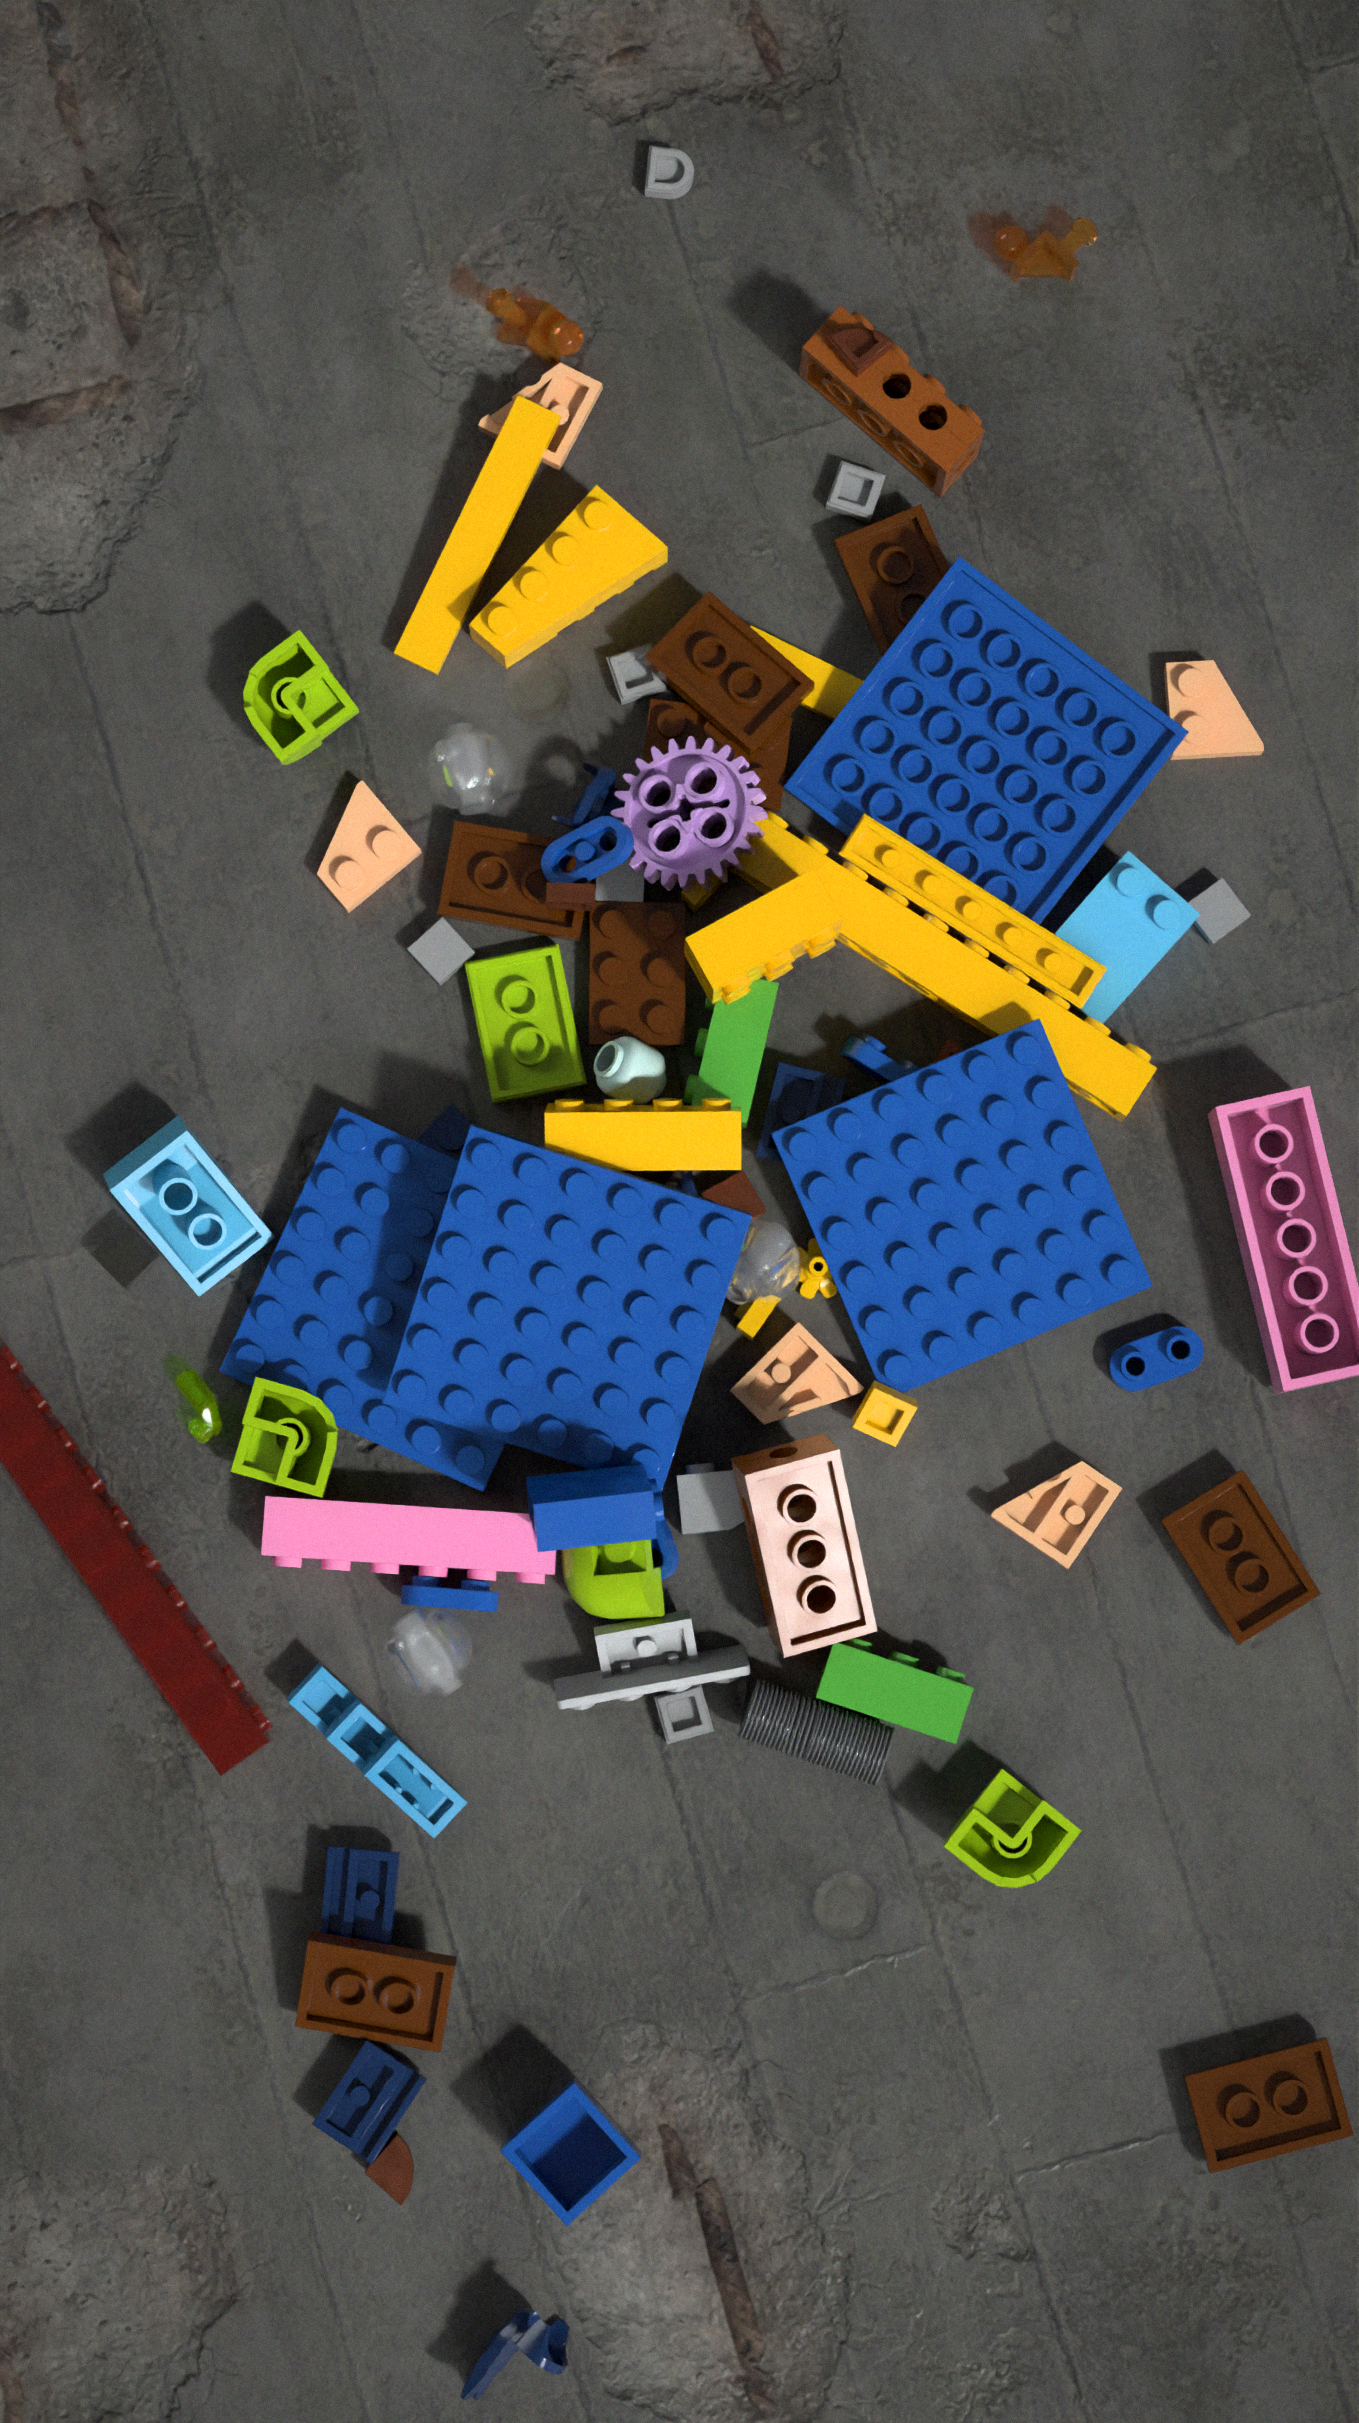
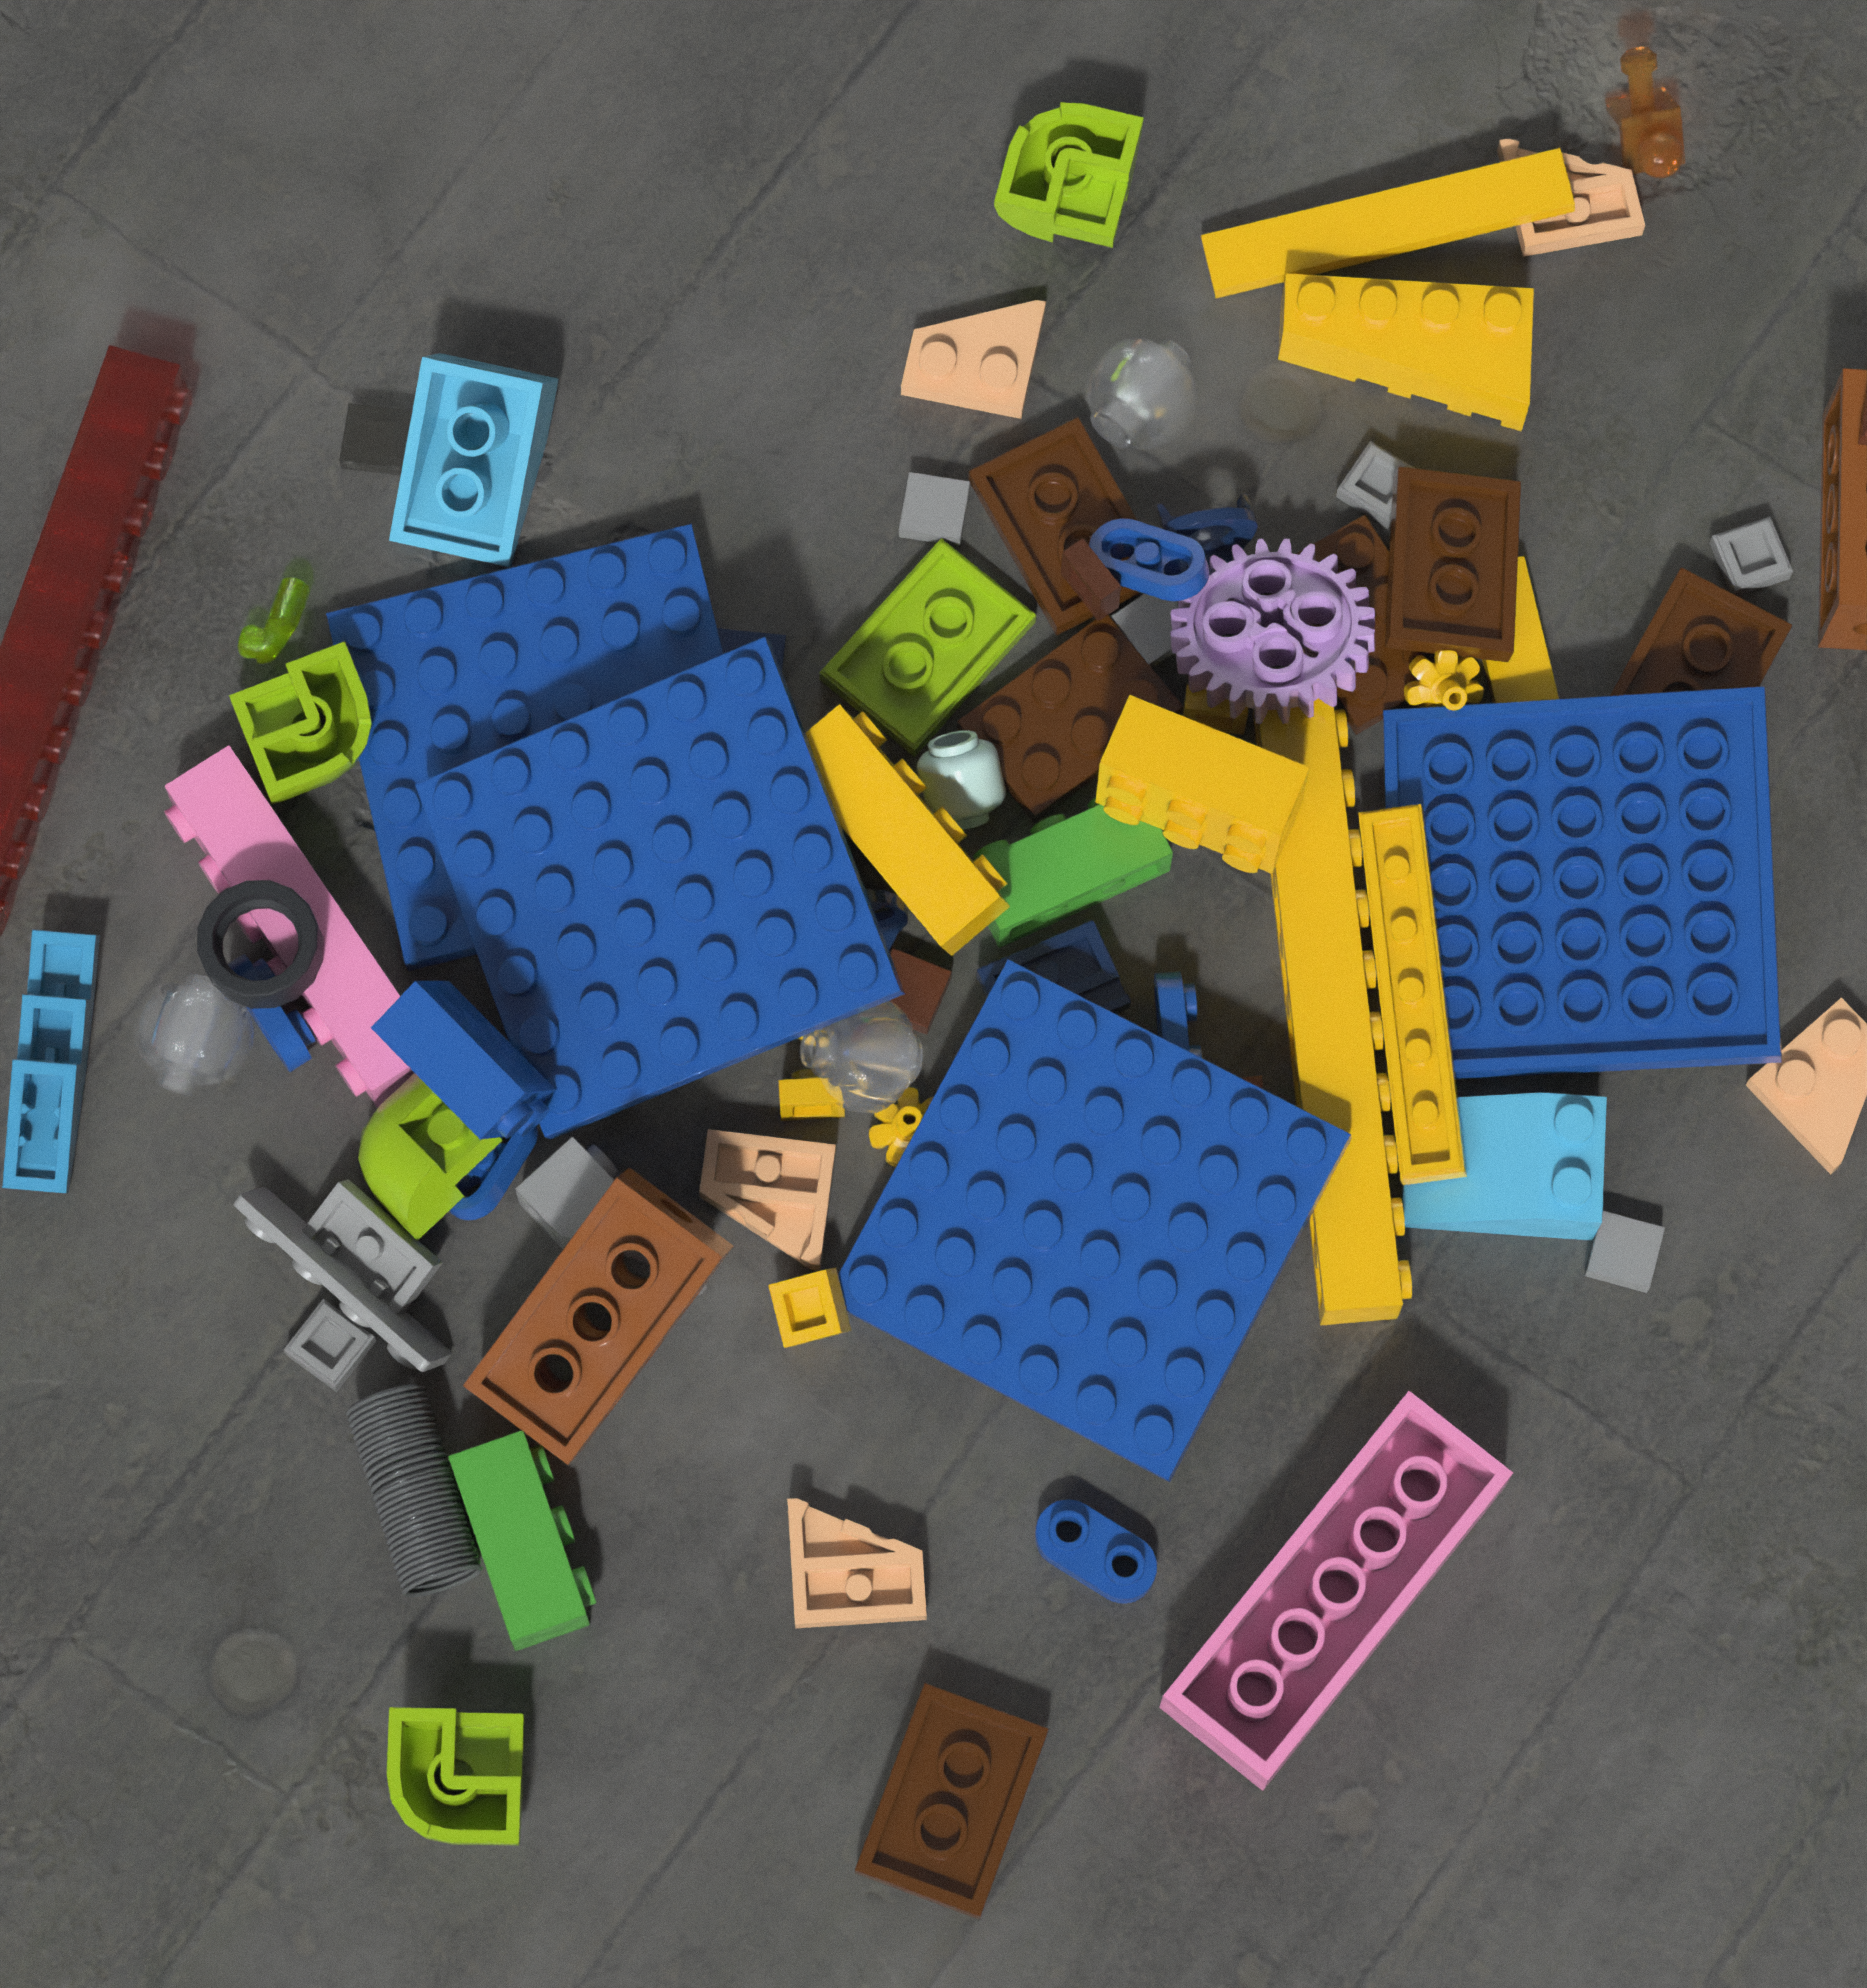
camera: 55 degrees right, 10 degrees down
none -> black tyre [197,880,324,1009]
none -> yellow plant [1404,649,1484,711]

